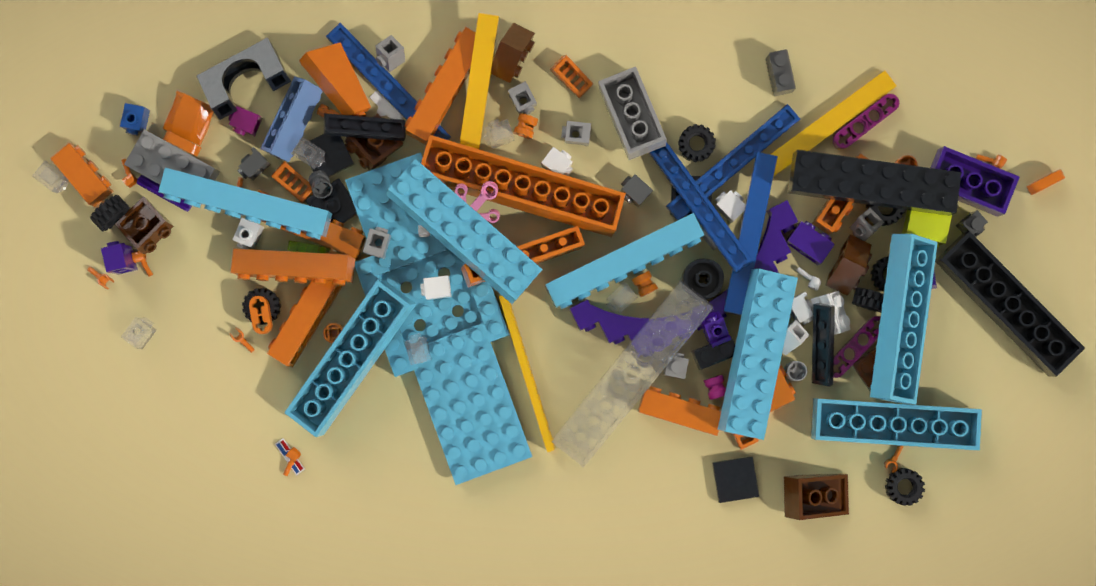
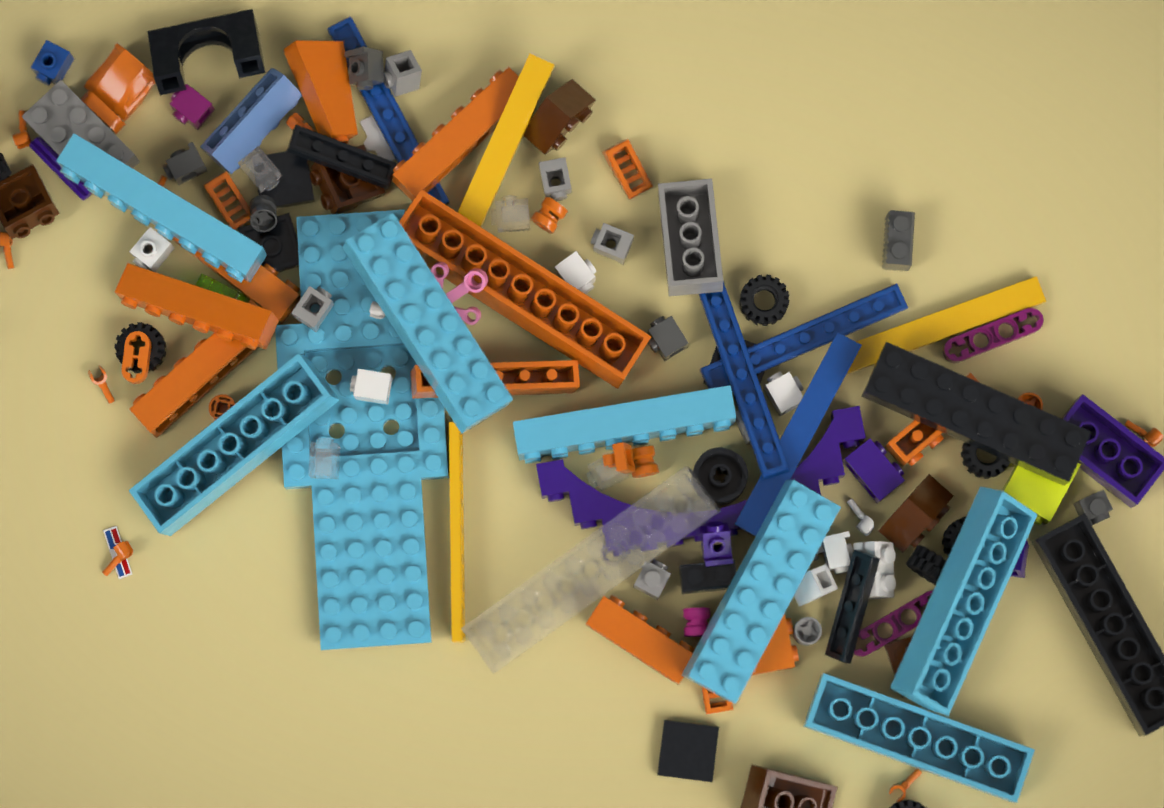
camera: 20 degrees right, 5 degrees down
light grey brick [850,208,884,241] -> none
none -> dark grey brick [345,46,384,90]
none -> orange tile [602,442,635,474]

